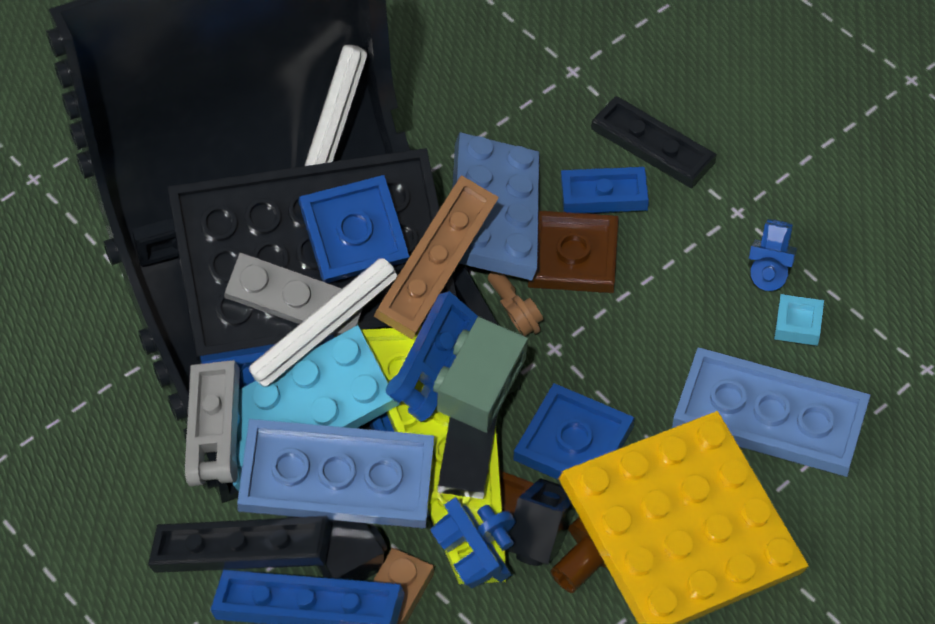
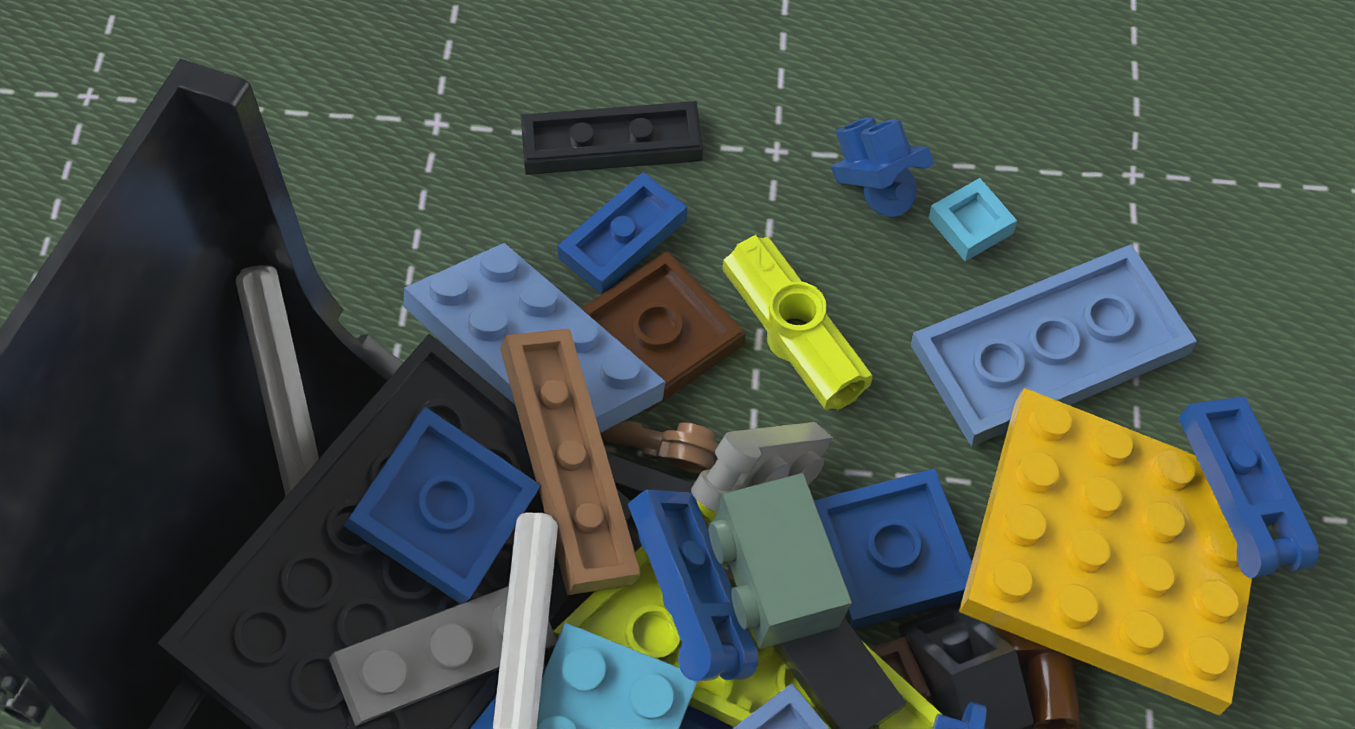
camera: 45 degrees left, 5 degrees up
none -> light grey plate [691,422,833,511]
none -> neon yellow piece [723,235,872,411]
none -> blue plate [1178,396,1319,578]

